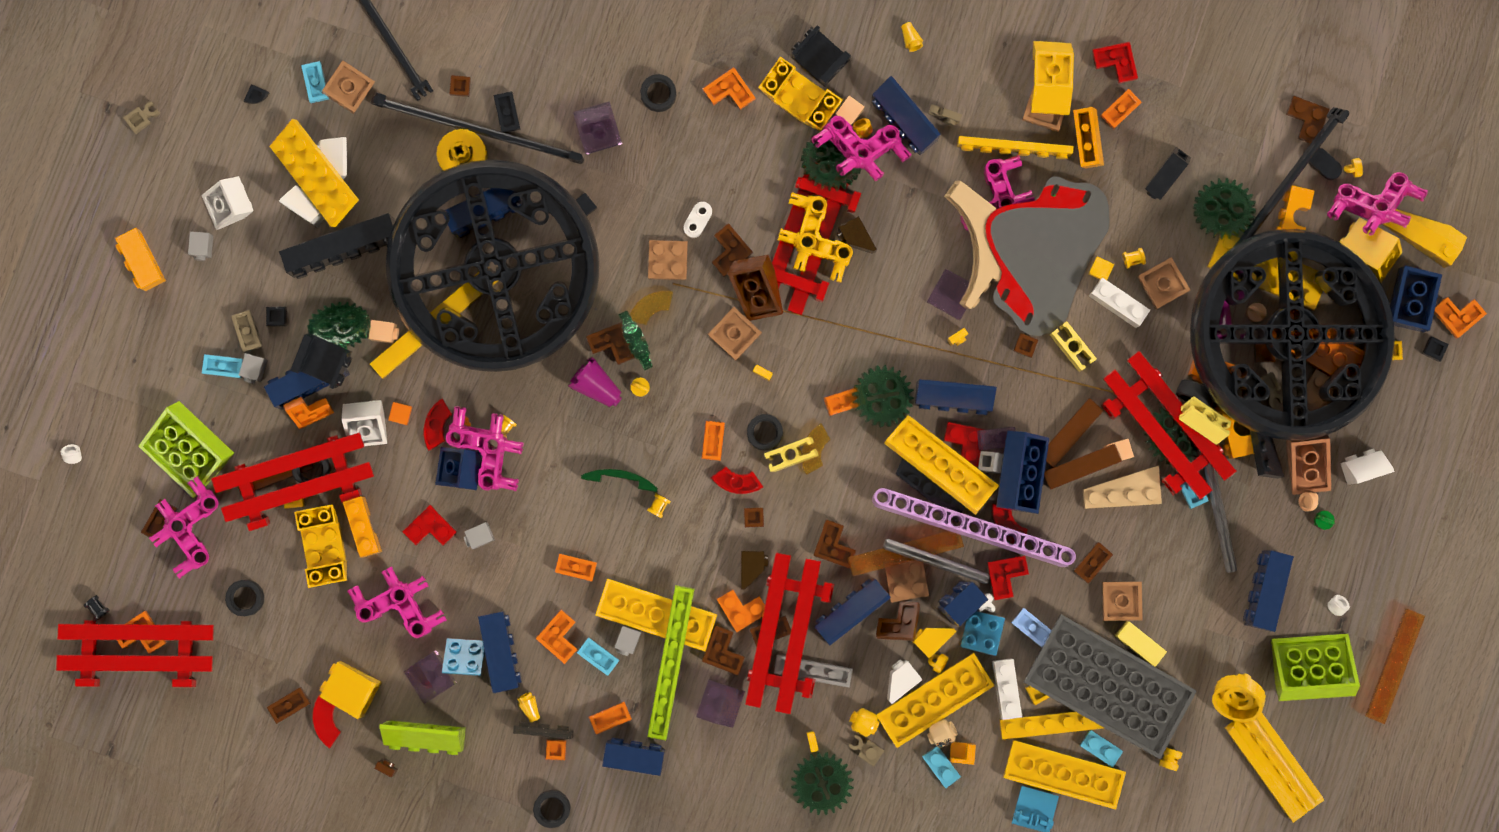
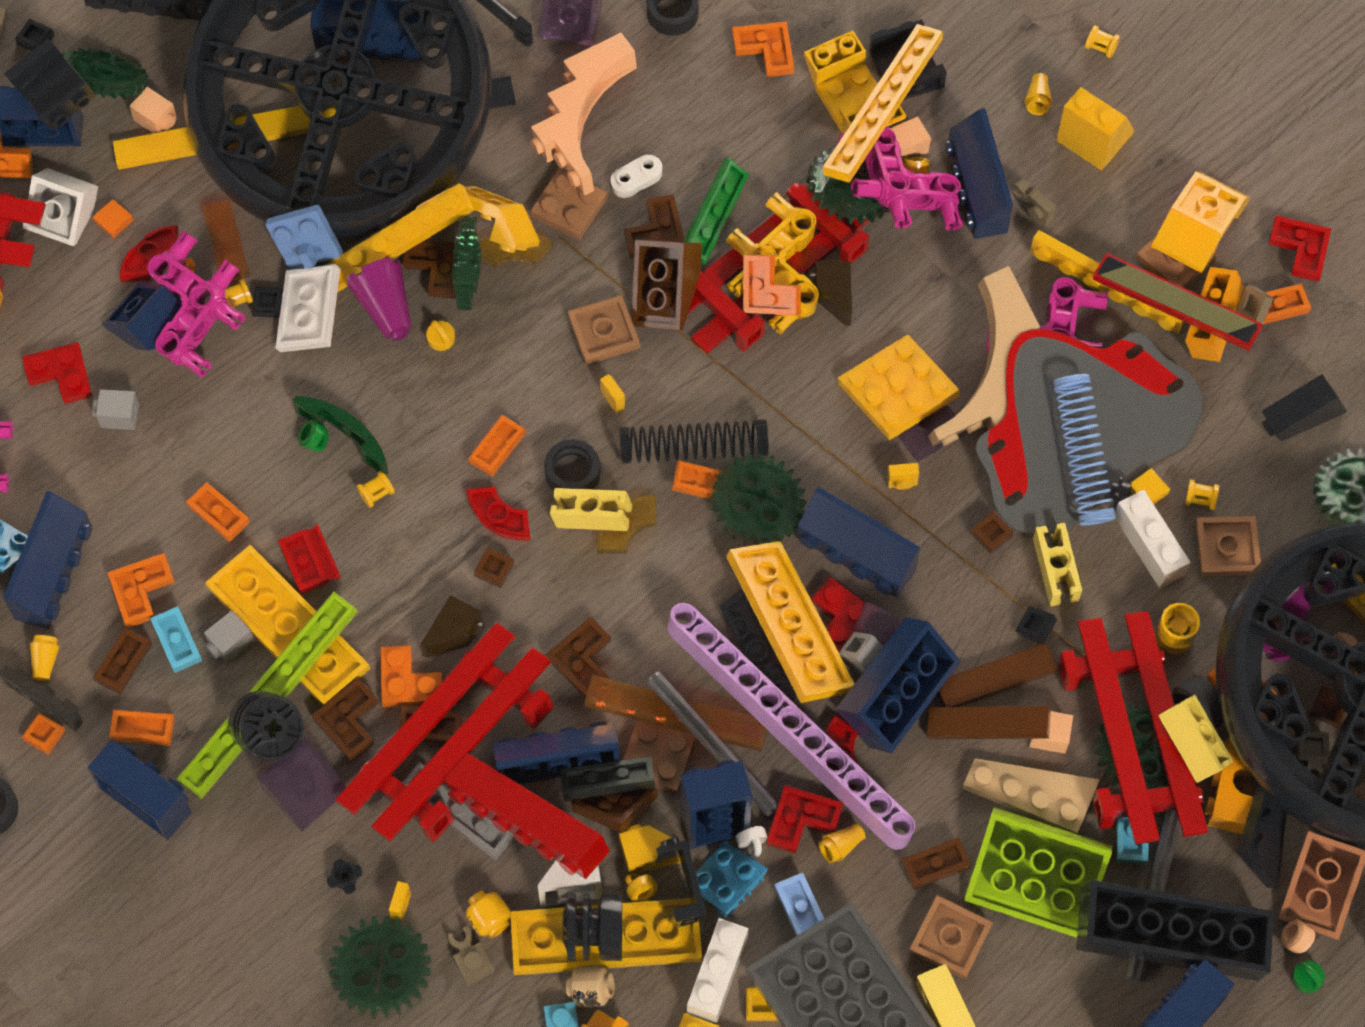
camera: 30 degrees right, 20 degrees down
none -> reddish brown plate [93,628,152,695]
none -> clear orange plate [202,199,250,281]
none -> black wheel [228,690,304,760]
none -> black tile [252,287,283,318]
none -> medium blue hinge [265,204,343,270]
none -> white tile [275,264,341,352]
none -> red plate [278,524,341,595]
none -> green tile [298,419,328,452]
none -> yellow plate [323,183,474,293]
none -> black plate [327,859,363,894]
none -> yellow slope [416,186,540,253]
none -> red brick [443,753,610,879]
none -> light nougat arch [530,33,637,196]
none -> pearl dark grey plate [560,756,656,801]
none -> black wheel [563,894,622,961]
none -> black piece [620,419,769,464]
none -> black panel [653,837,707,929]
none -> green tile [683,158,749,265]
none -> orange plate [743,254,801,316]
none -> yellow cone [818,823,866,864]
none -> yellow plate [823,24,943,183]
none -> yellow plate [838,334,960,441]
none -> lime slope [964,807,1113,938]
none -> black tile [1015,606,1058,644]
none -> light blue piece [1053,374,1116,526]
none -> yellow slope [1056,87,1135,171]
none -> black brick [1076,880,1274,981]
none -> tile [1093,253,1263,351]
none -> black plate [1109,476,1132,508]
none -> yellow wheel [1155,603,1200,654]
none -> dark tan plate [1236,285,1274,323]

